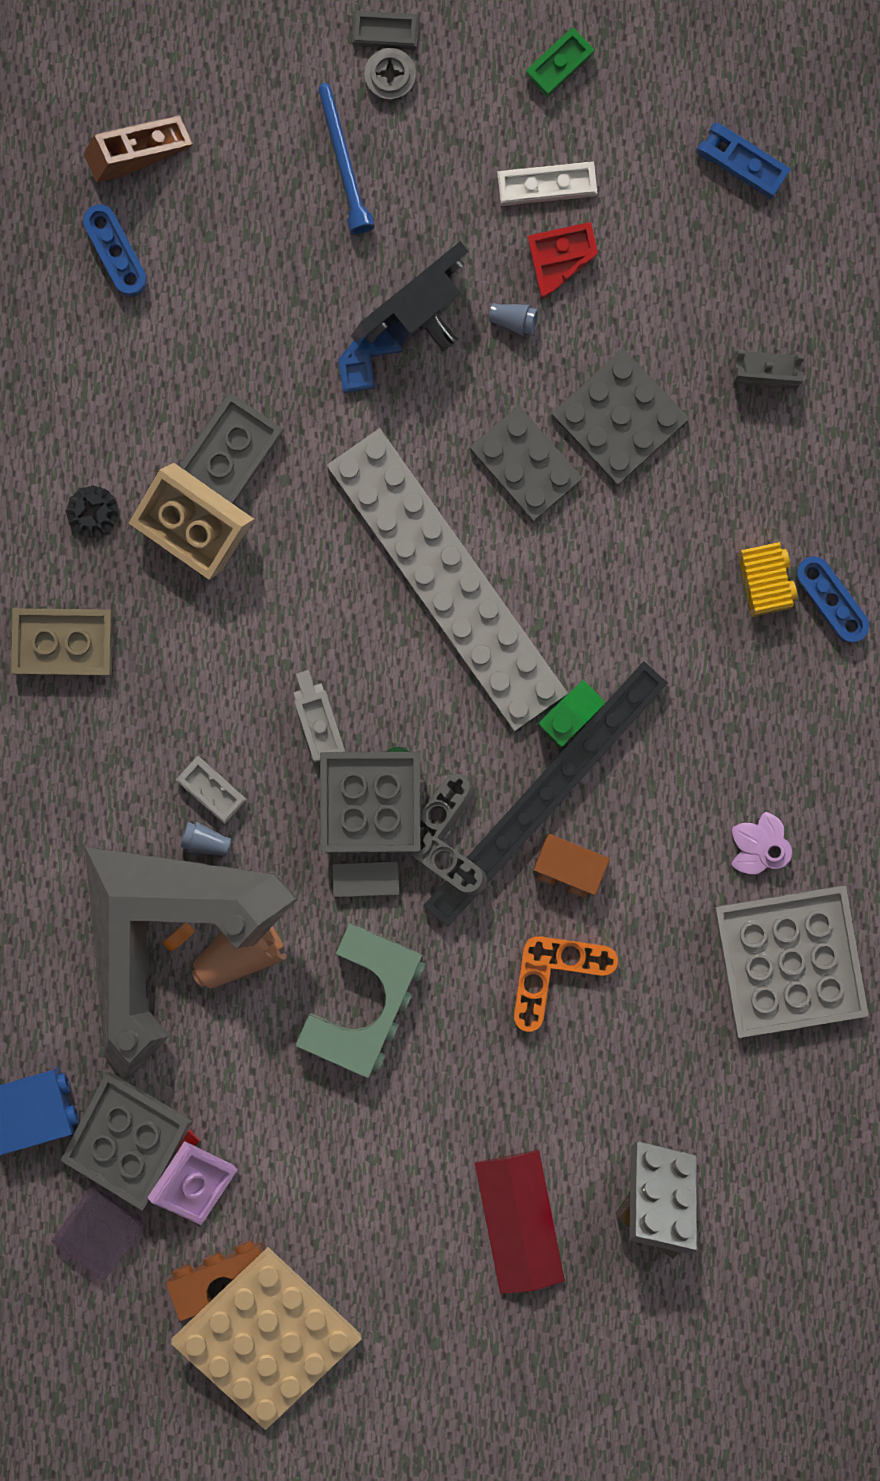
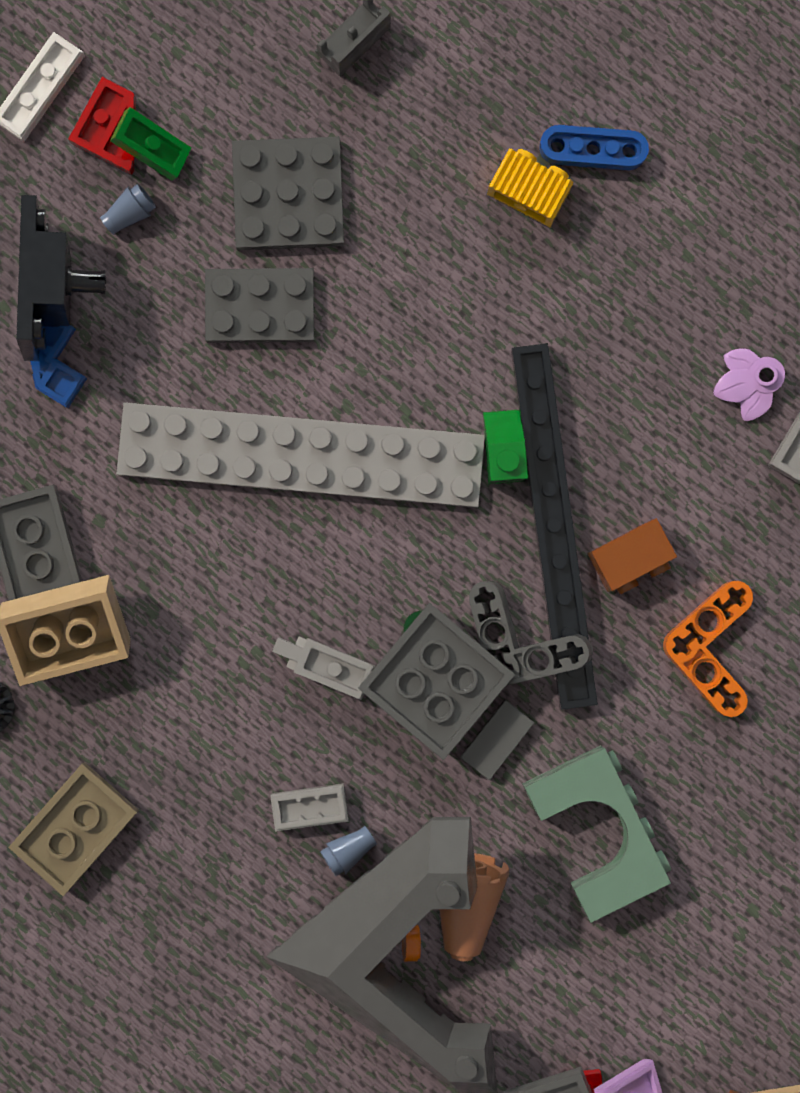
camera: 50 degrees left, 0 degrees up
none -> green plate [110,107,192,181]

